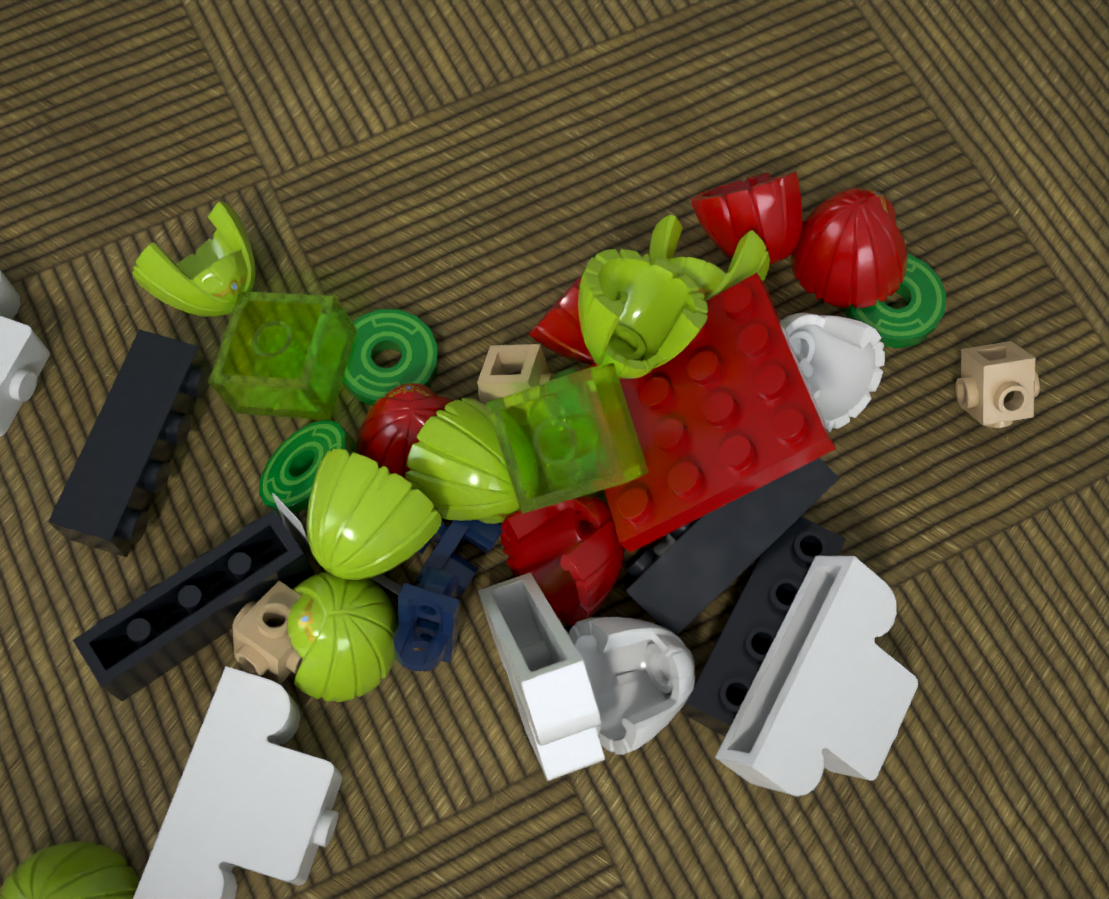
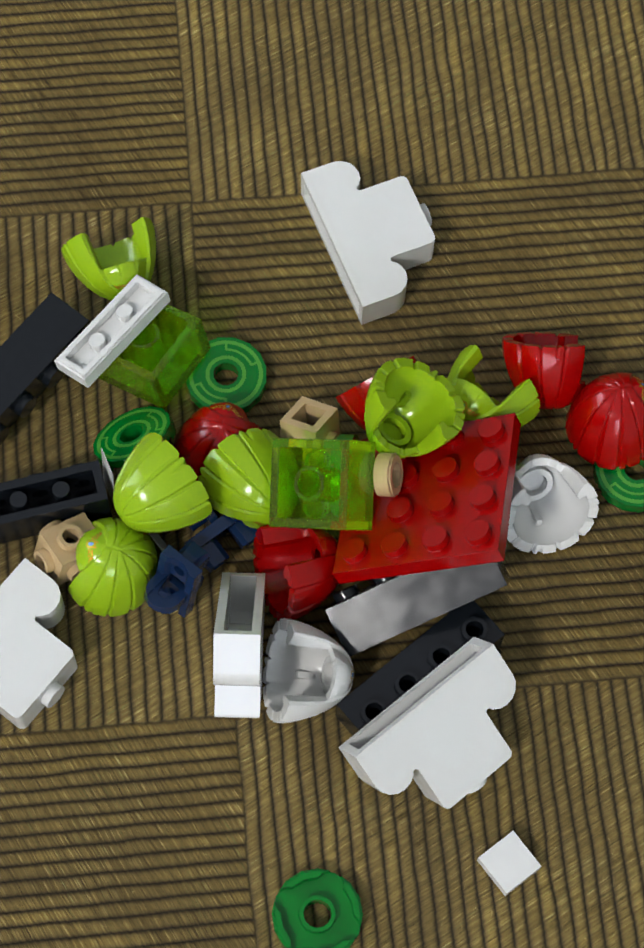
camera: 20 degrees right, 0 degrees up
none -> white tile [54,274,171,388]
none -> white brick [301,161,435,325]
none -> tan tile [373,453,403,497]
none -> white tile [477,831,542,896]

